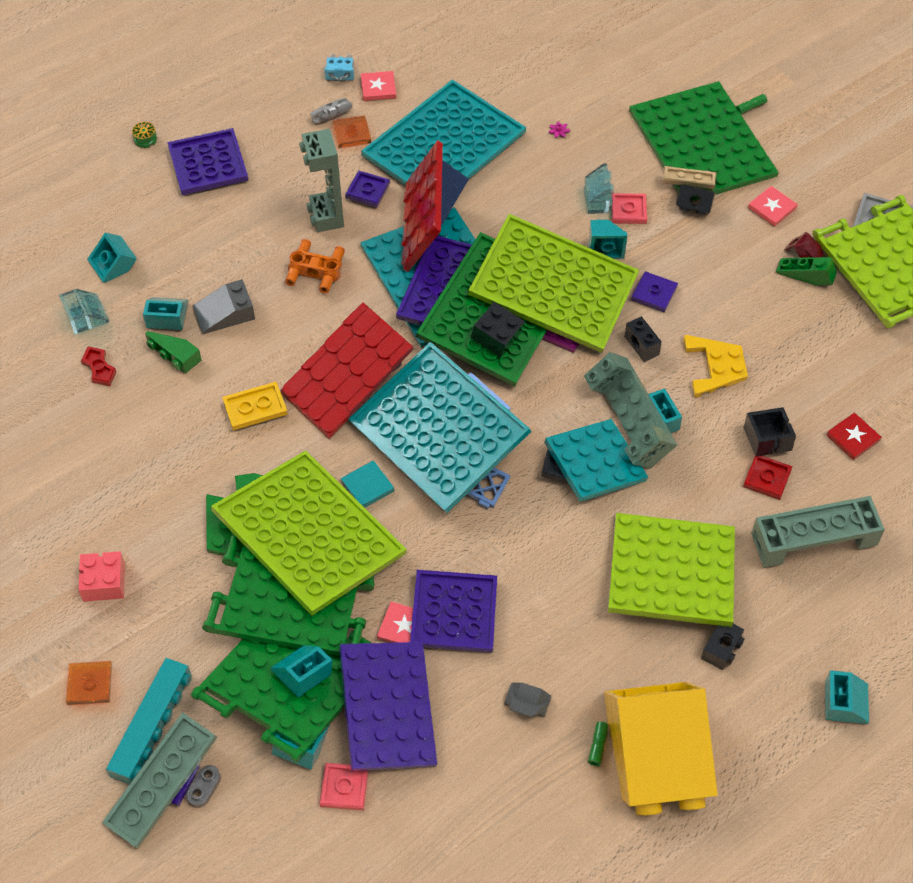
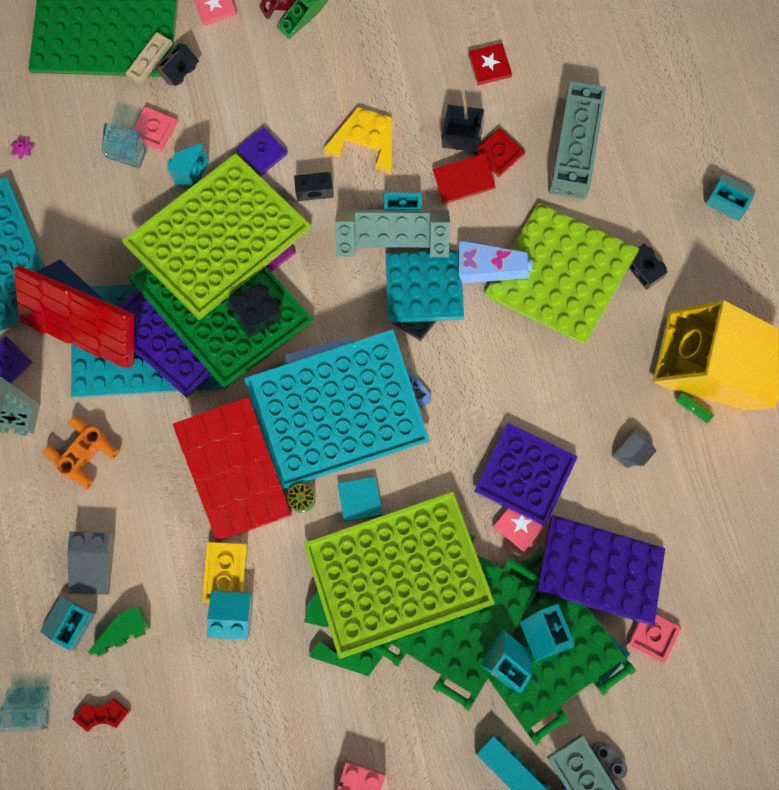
camera: 65 degrees left, 20 degrees up
none -> teal slope [207,590,252,640]
none -> wheel [287,484,316,513]
none -> red tile [433,153,496,205]
none -> light blue slope [459,241,533,283]
none -> teal slope [480,630,532,694]

